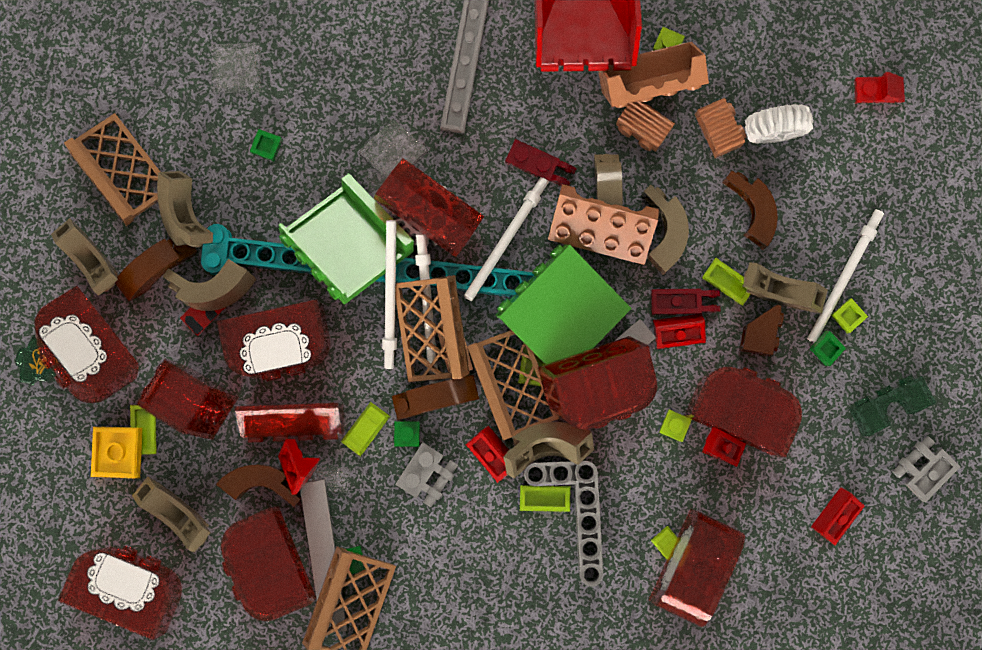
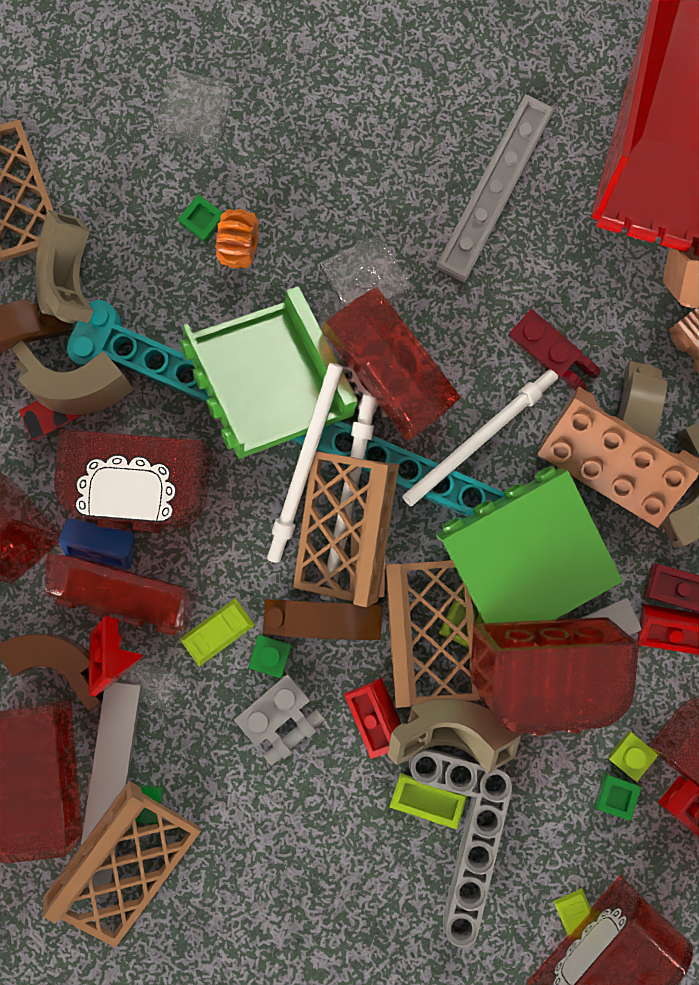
camera: 15 degrees right, 0 degrees up
none -> blue slope [59,518,134,570]
none -> orange gear [215,209,259,269]
none -> green plate [594,773,642,821]

